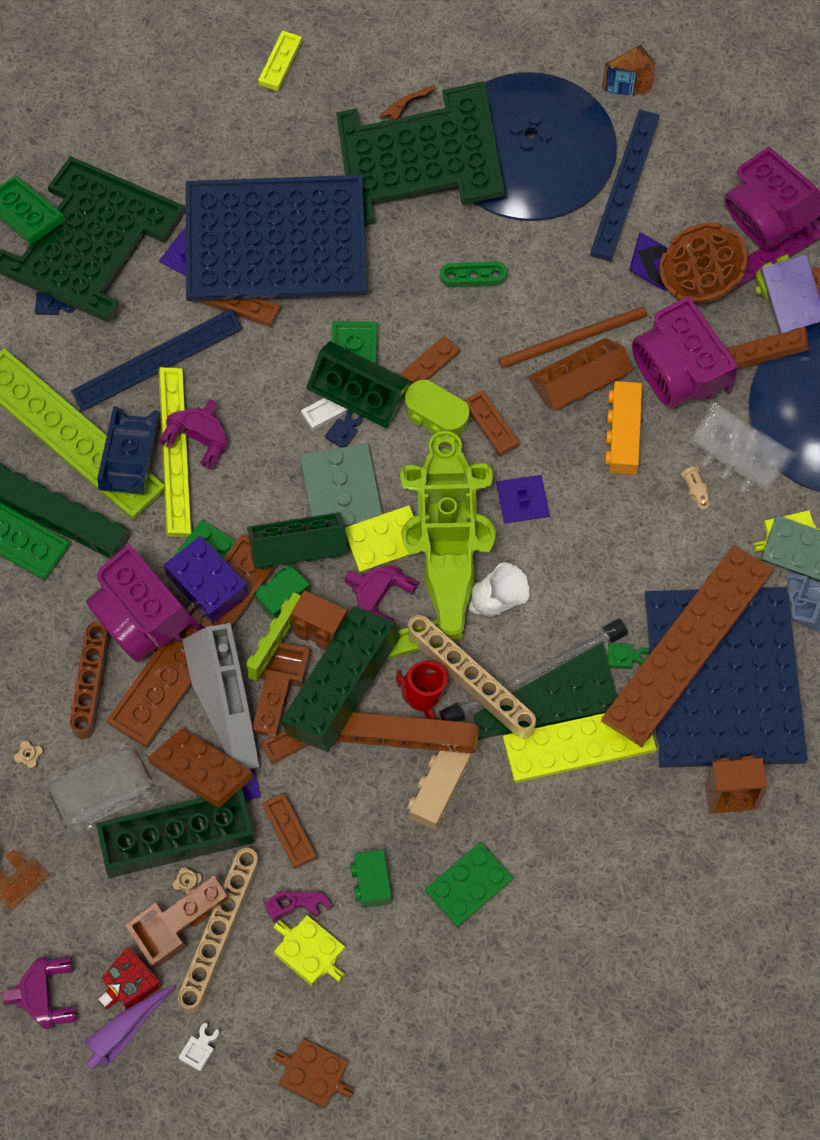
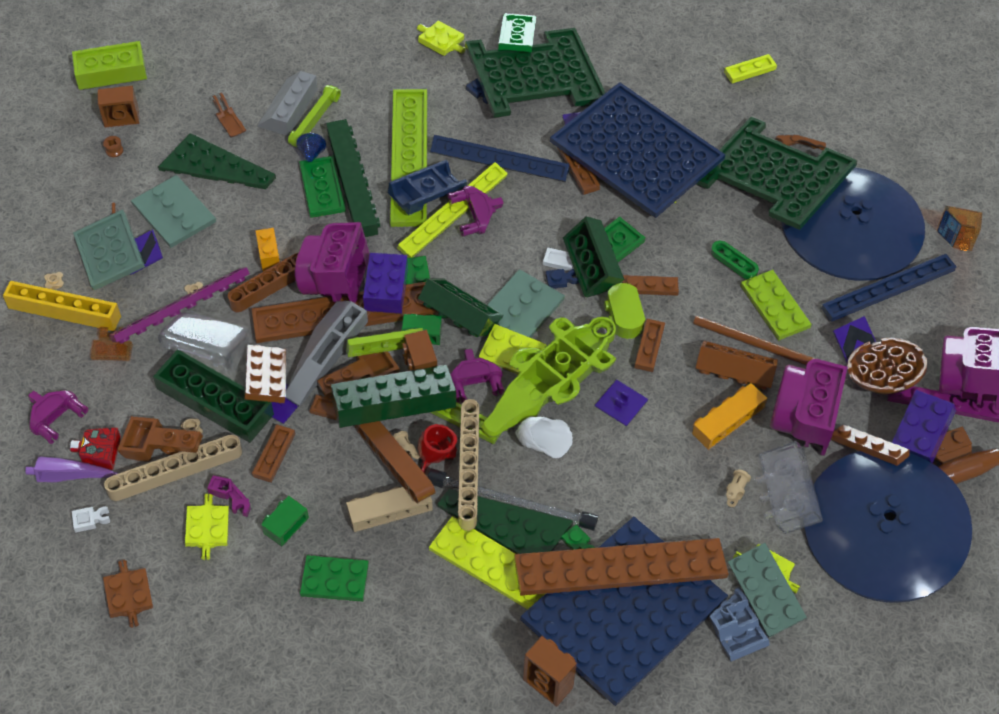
camera: 45 degrees right, 10 degrees down
none -> magenta plate [109,267,250,344]
none -> light orange brick [256,228,280,272]
none -> tan piece [393,431,420,459]
none -> lime plate [740,270,812,341]

